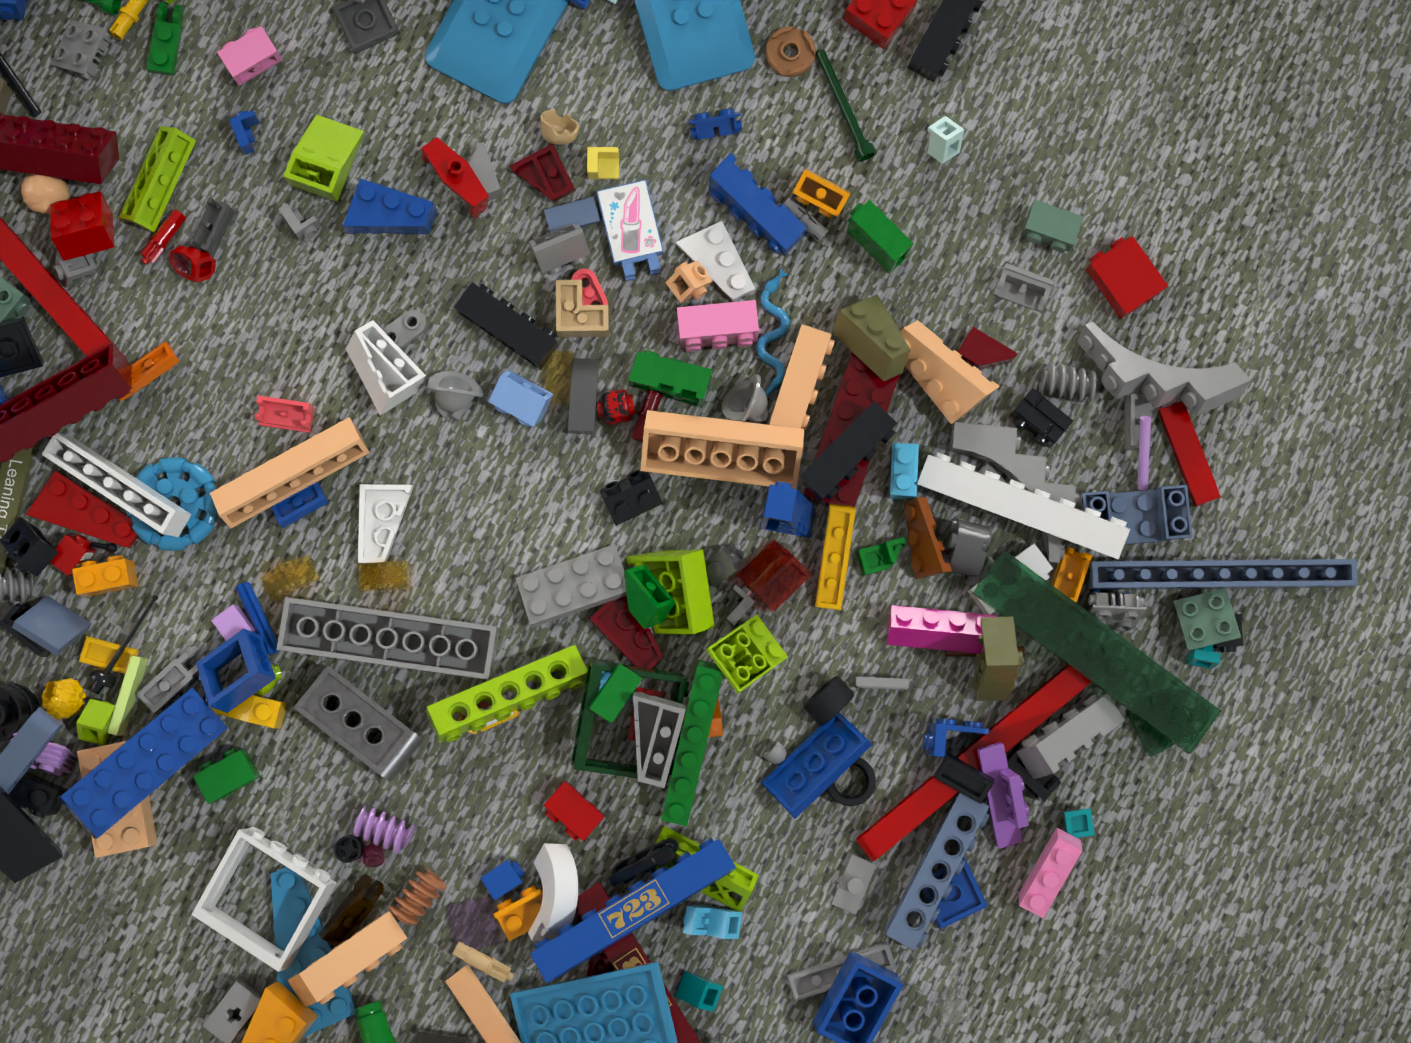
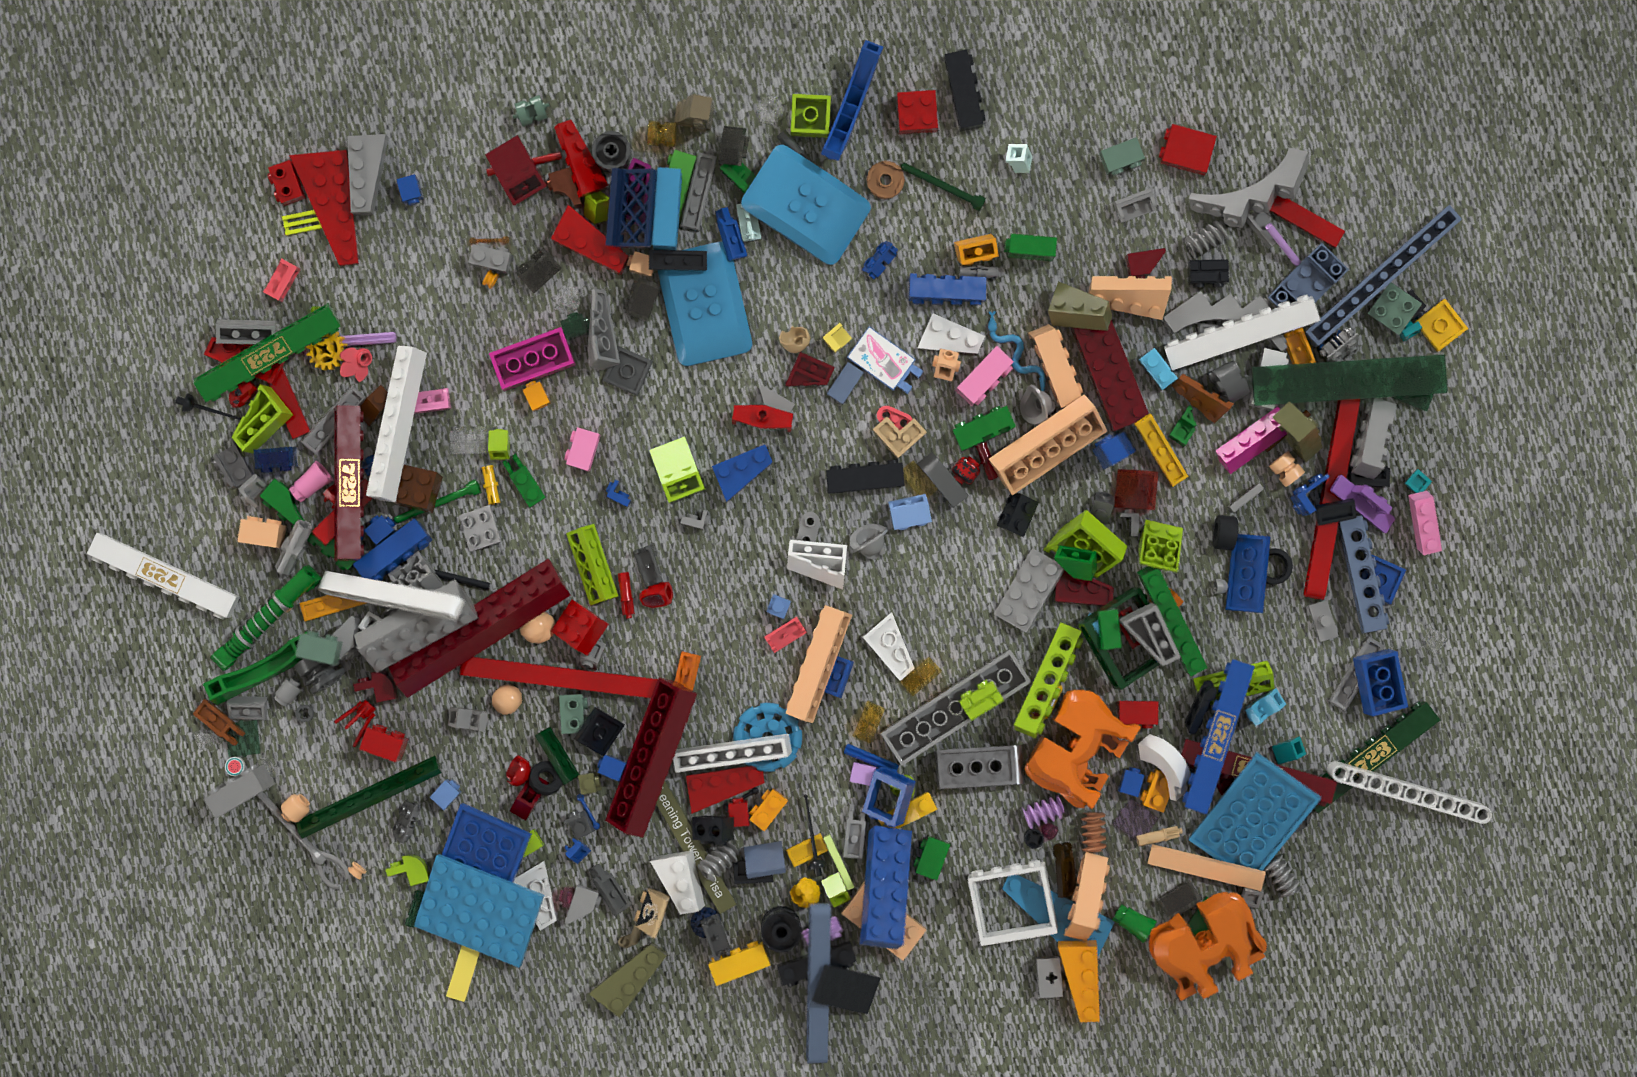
camera: 35 degrees left, 5 degrees up
light grey slope [529,222,590,275] -> none
black brick [798,401,897,502] -> none
none -> medium blue brick [766,594,791,619]
none -> lime brick [959,680,1004,721]
none -> orange animal [1024,690,1141,809]
none -> light nougat wheel [1269,451,1305,487]
none -> yellow tile [1414,299,1468,352]

